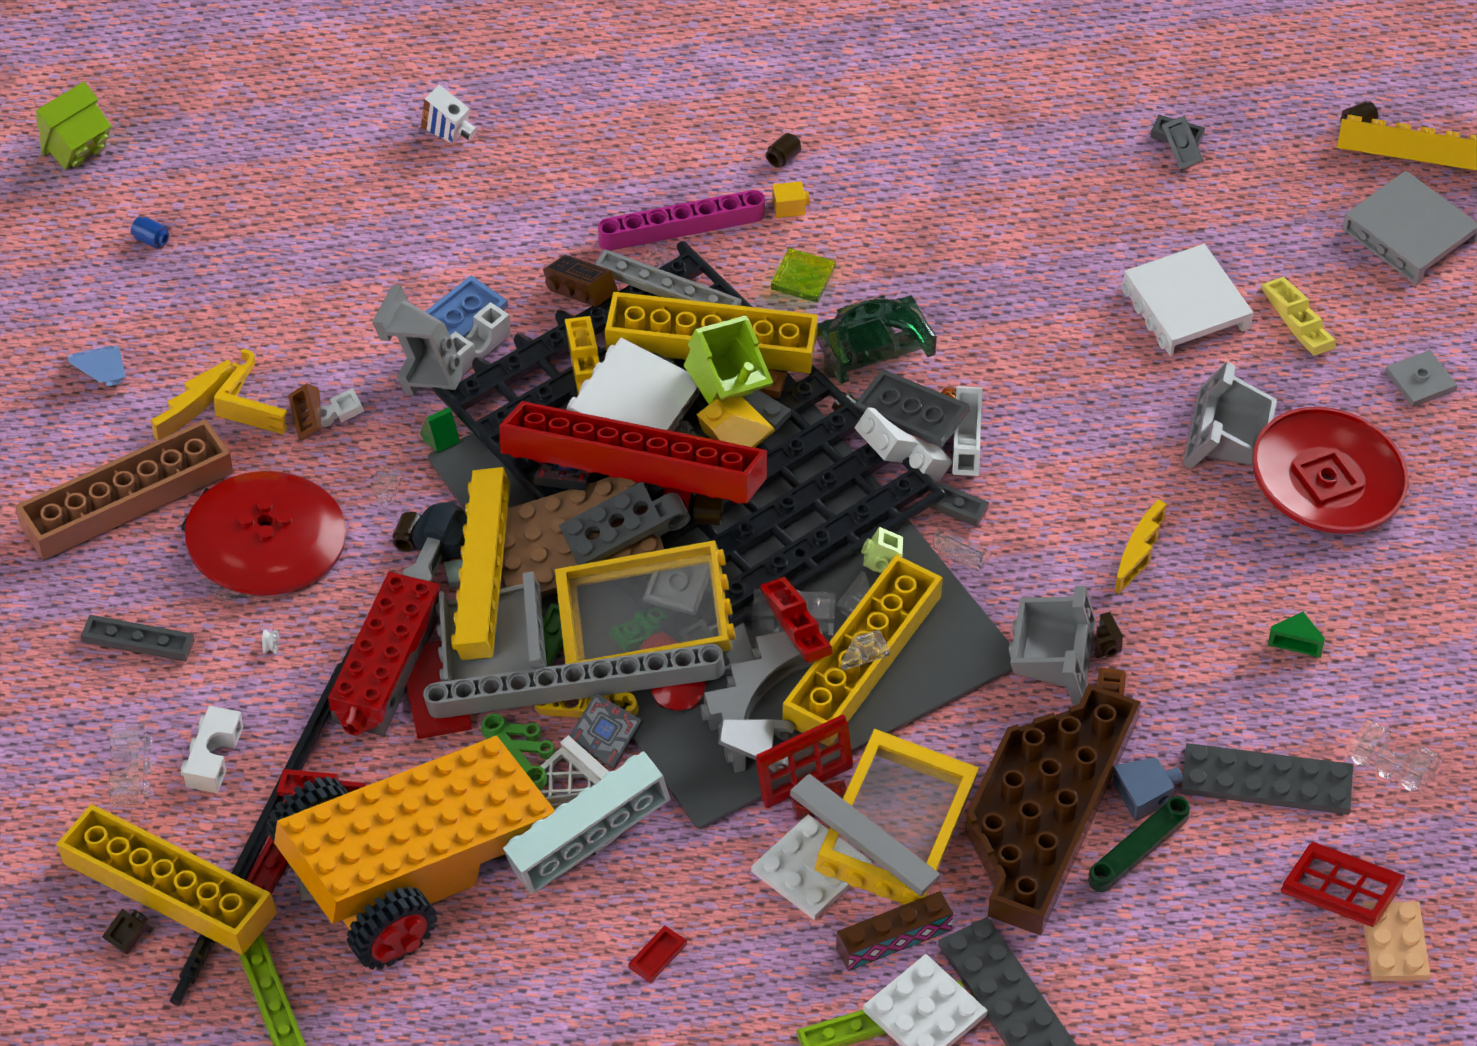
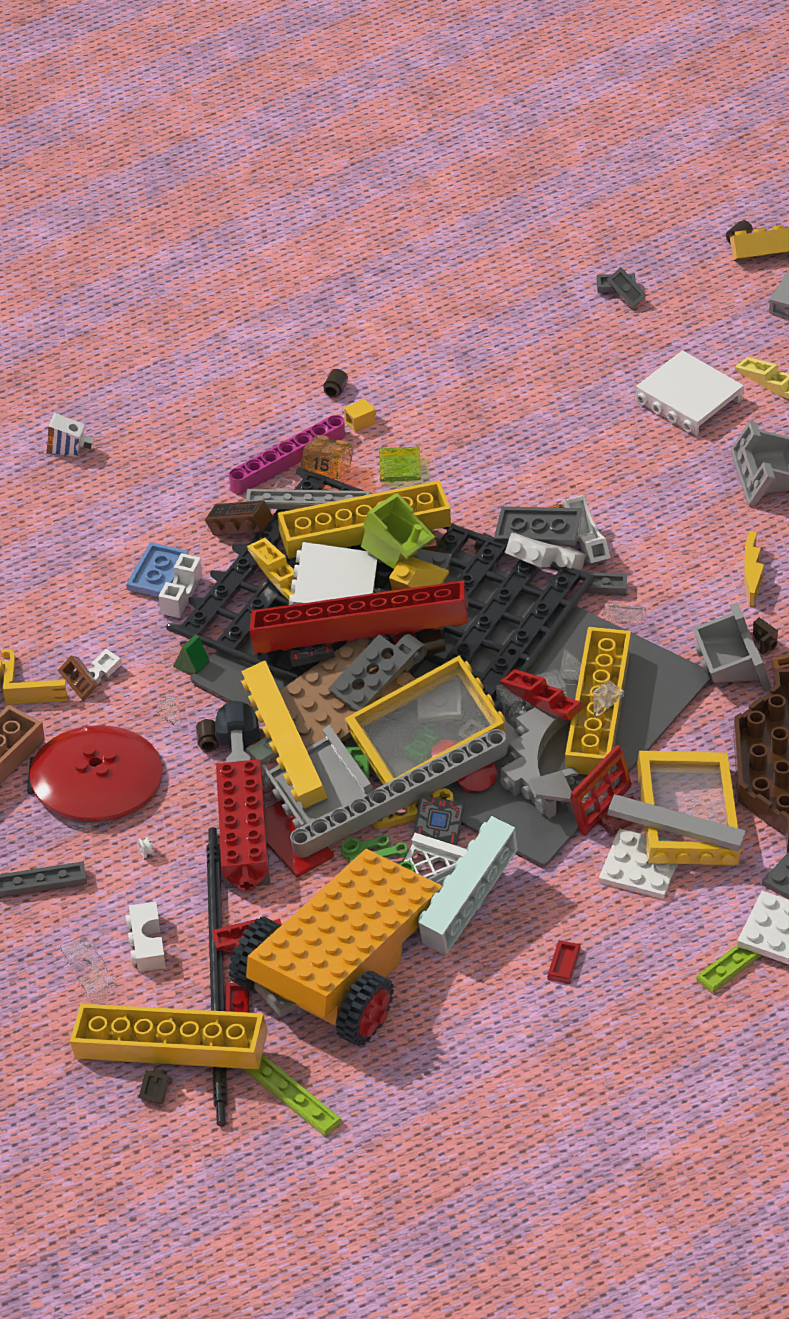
camera: 20 degrees left, 5 degrees down
light grey windscreen [372,285,463,395] -> none
clear green piece [817,295,937,384] -> none
reddish brown brick [836,891,953,971] -> none
yellowish green brick [862,527,903,573] -> none
none -> clear yellow brick [300,435,354,480]

